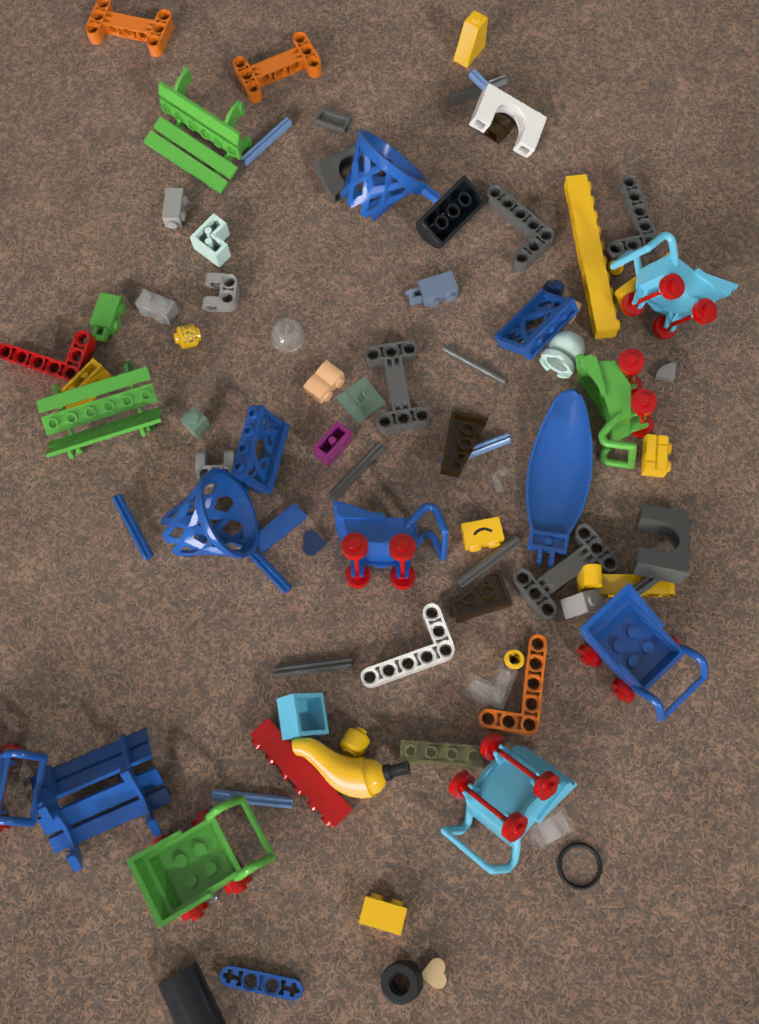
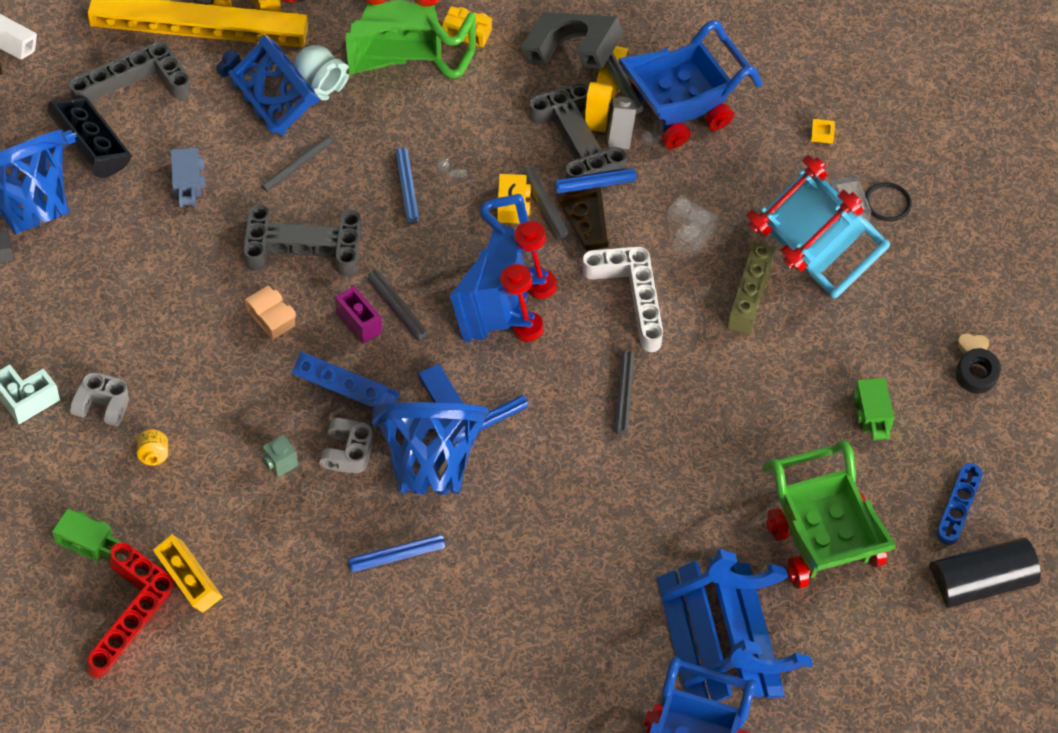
camera: 85 degrees left, 15 degrees down
bright green piece [36,360,161,459] -> none
light grey brick [135,289,179,326] -> none
medium blue axle [211,789,293,809] -> none
red brick [250,718,353,828] -> none
clear cylinder [270,316,306,353] -> none
medium azure piece [277,693,329,740] -> none
yellow animal [292,737,411,798] -> none
dark blue tile [303,530,326,556] -> none
sand green piece [336,377,387,424] -> none
yellow head [340,727,370,758] -> none
yellow brick [359,892,407,935] -> none
dark brown wing [440,410,488,478] -> none
orange beam [478,634,547,736] -> none
yellow cone [504,649,524,669] -> none
blue windscreen [526,389,593,568] -> none
none -> blue axle [554,169,637,194]
none -> yellow plate [811,119,835,144]
none -> bright green brick [852,378,894,441]

